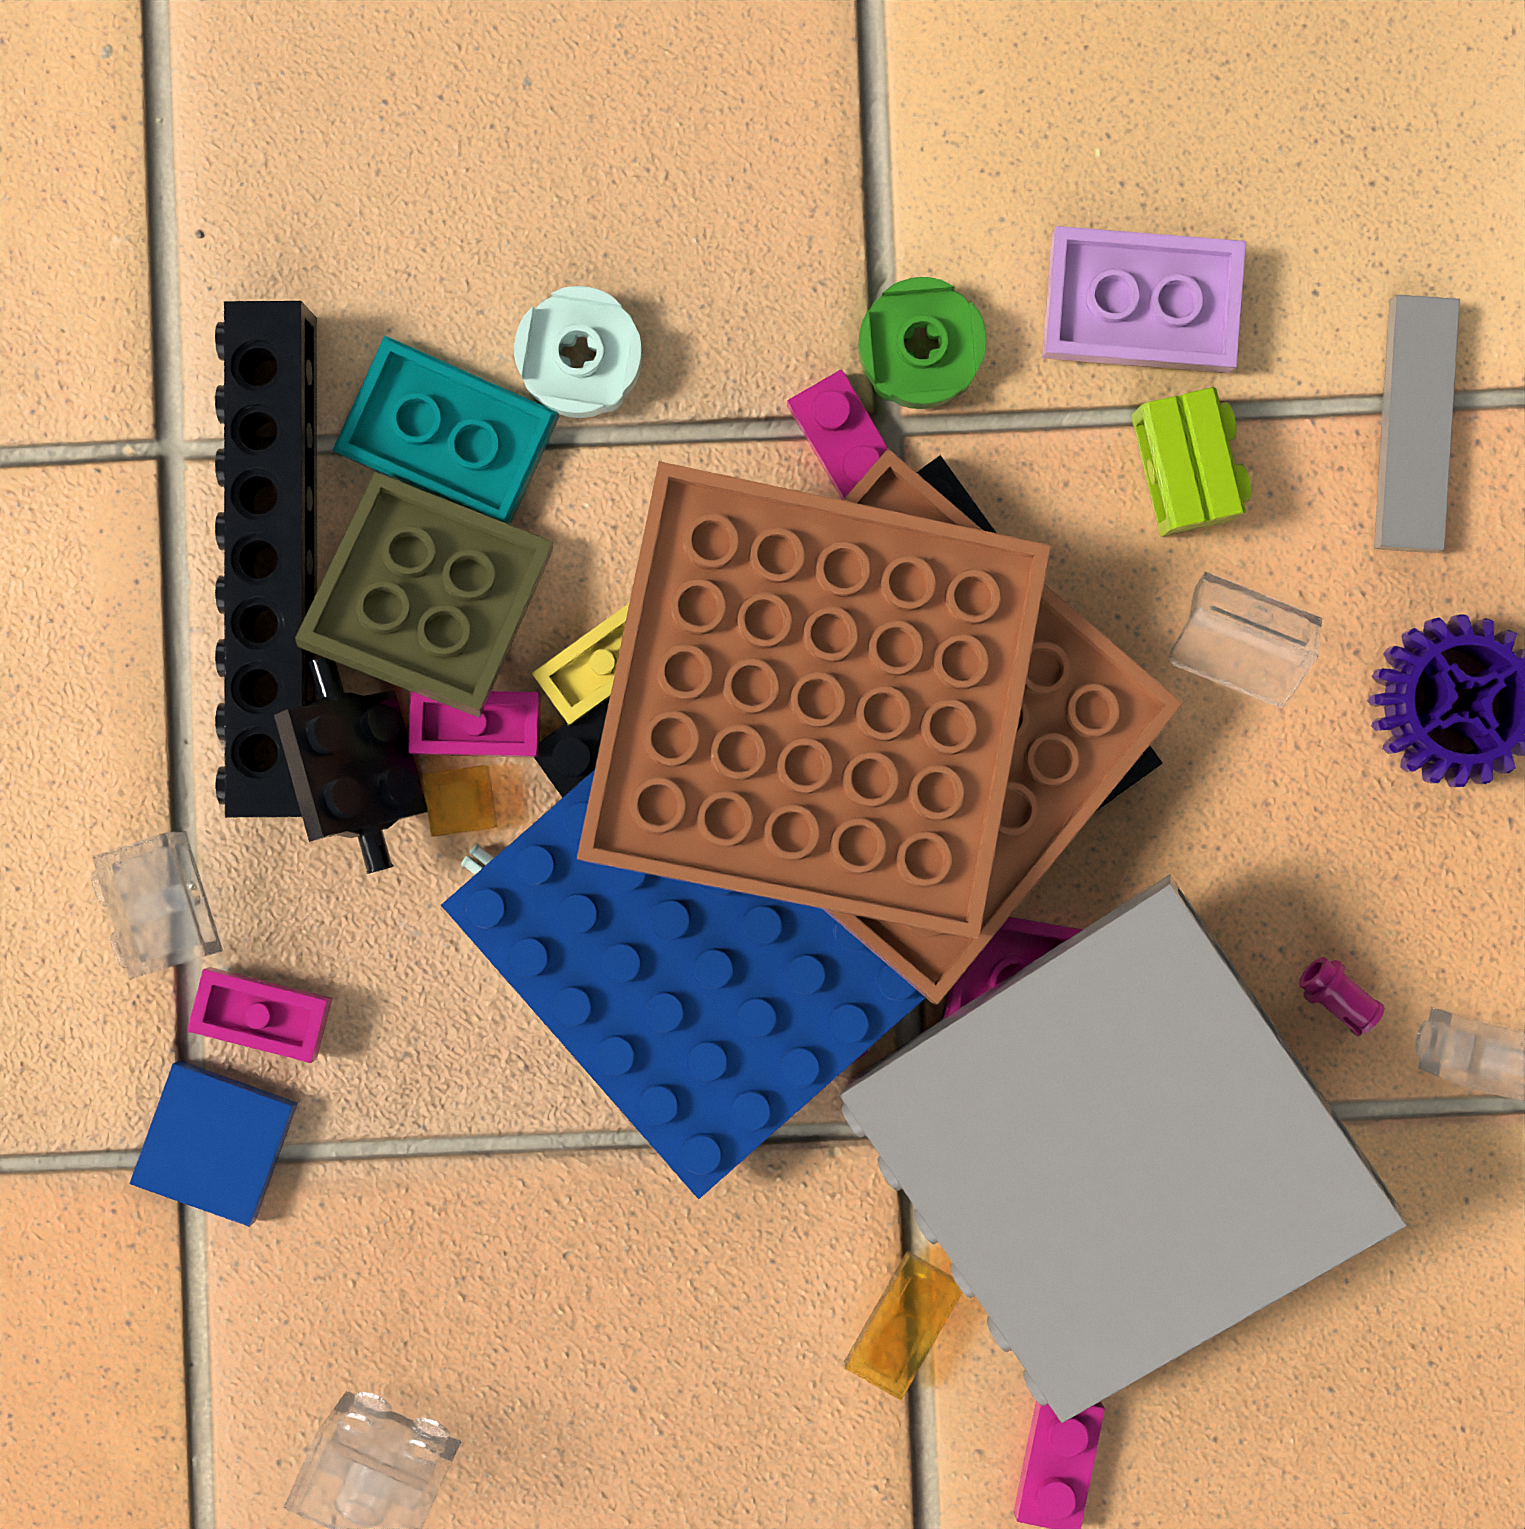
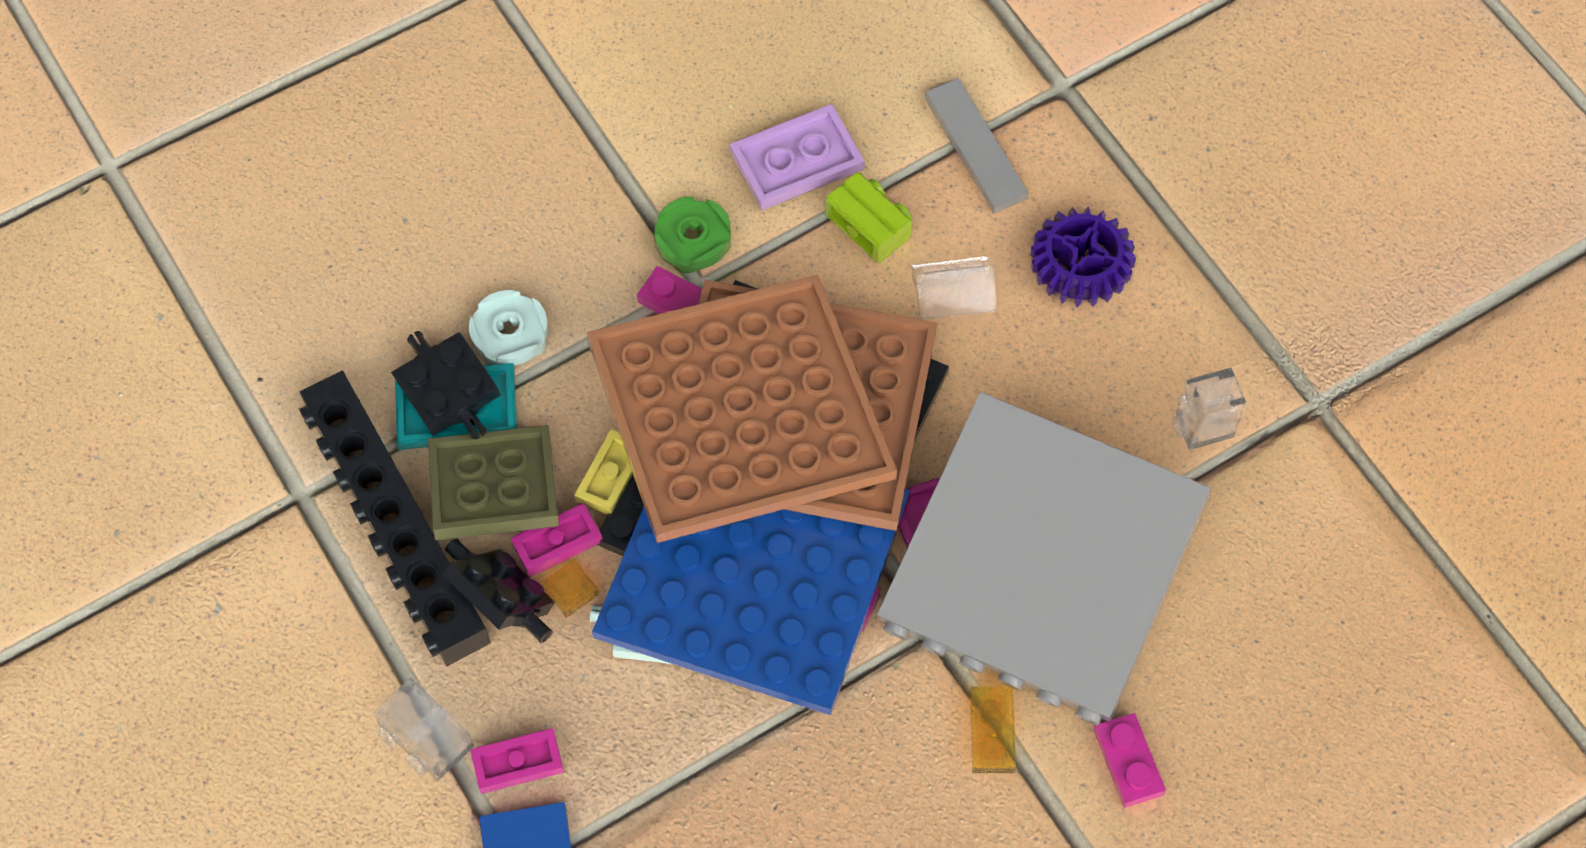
camera: 30 degrees left, 25 degrees down
dark pink pin [1299,957,1385,1036] -> none
none -> black plate [391,331,501,439]

